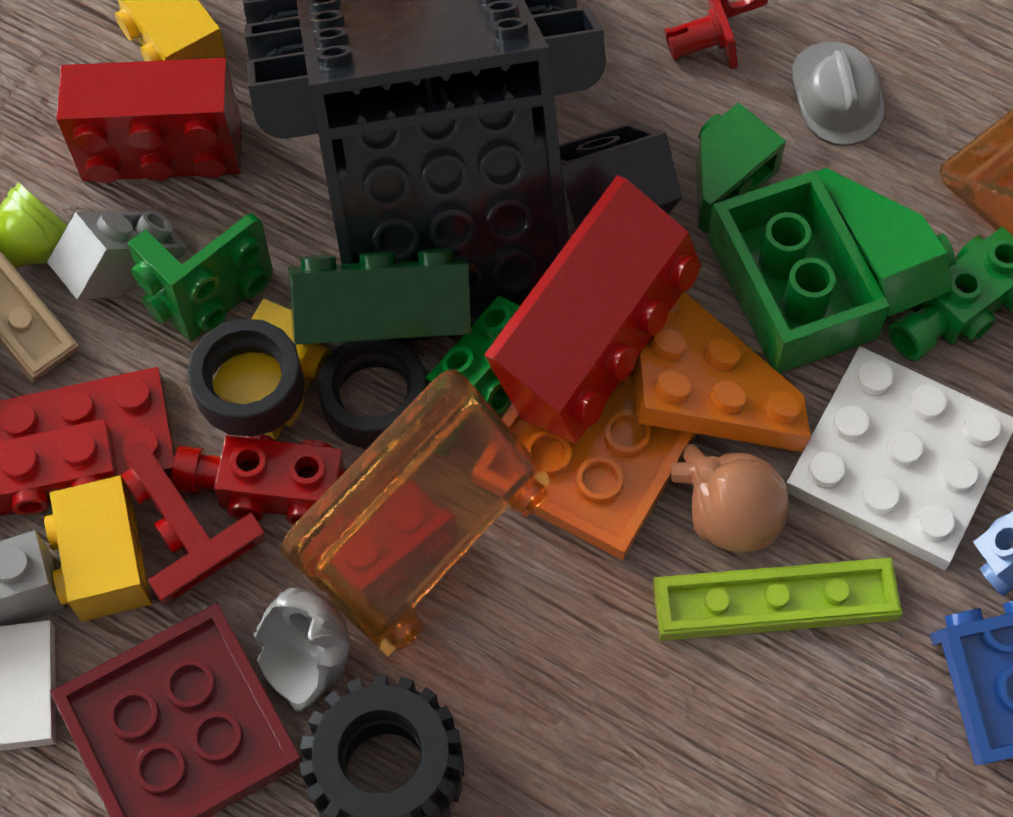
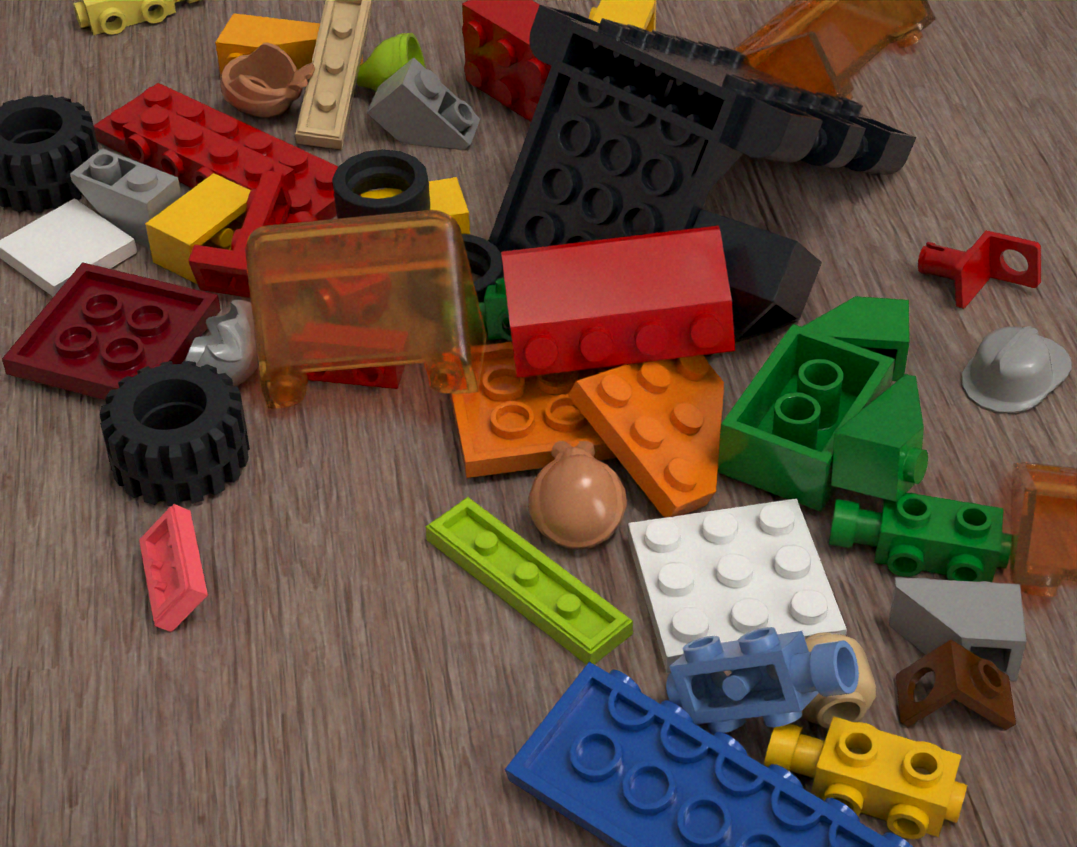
camera: 50 degrees right, 20 degrees down
green bracket [128,213,273,342] -> none
dark green brick [288,249,471,345] -> none

